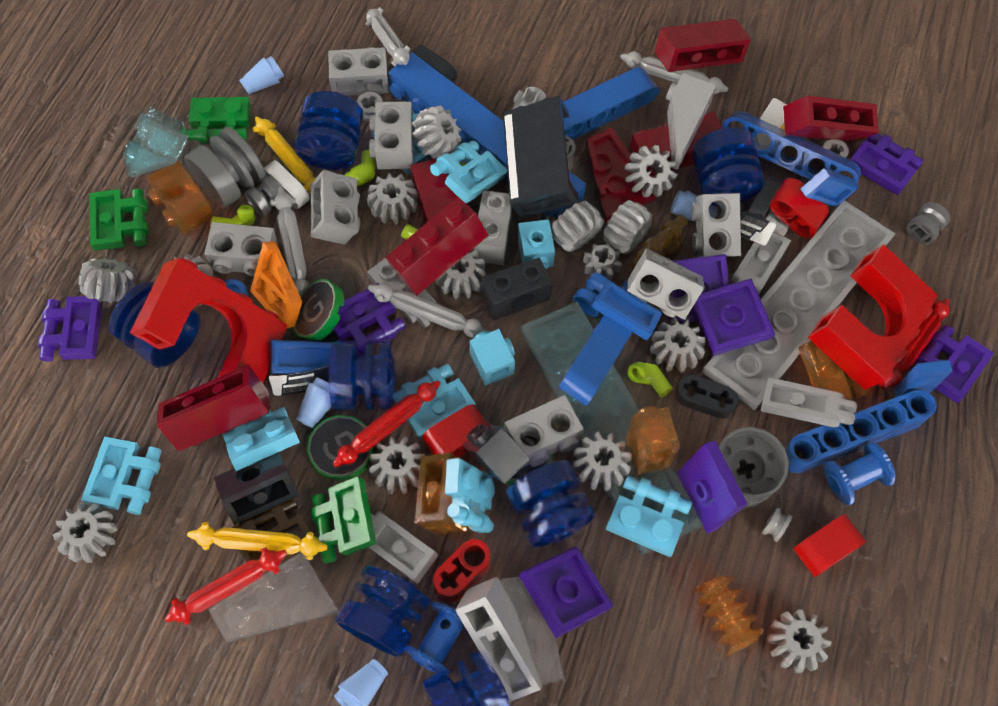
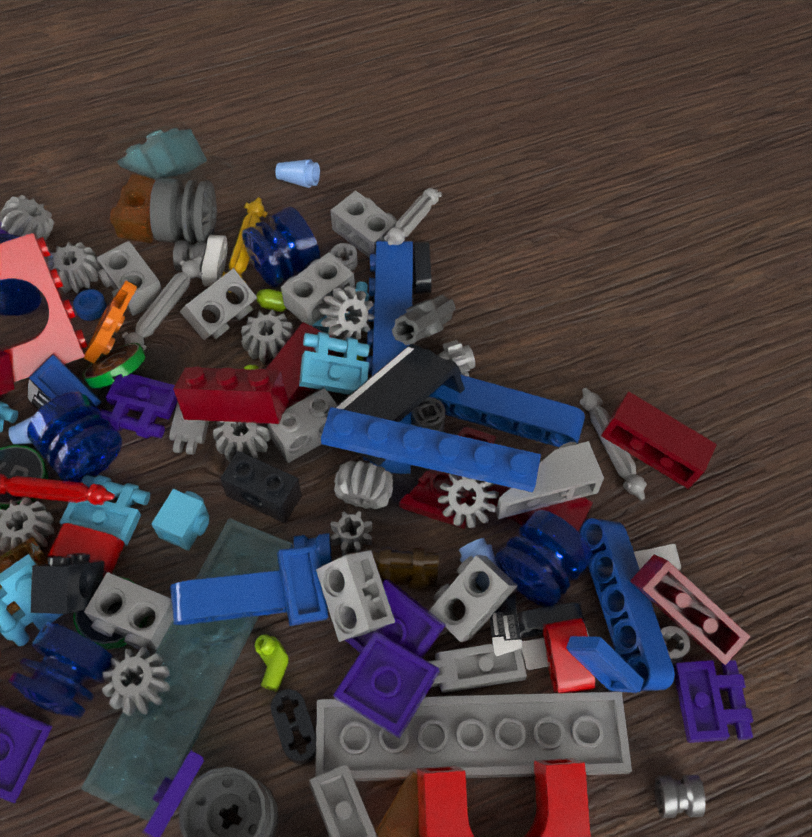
camera: 50 degrees right, 5 degrees down
green plate [89,189,149,251] -> none
green plate [187,97,251,144] -> none
lime arm [210,205,256,227] -> none
light grey wheel [368,283,487,337] -> none
medium azure brick [518,220,555,269] -> none
light grey gear [603,200,652,255] -> none
medium azure plate [605,475,692,557] -> none
clear orange brick [625,406,680,475] -> none
light grey gear [650,318,705,374] -> none
none -> blue plate [321,407,541,492]
none -> dark grey piece [392,294,456,345]

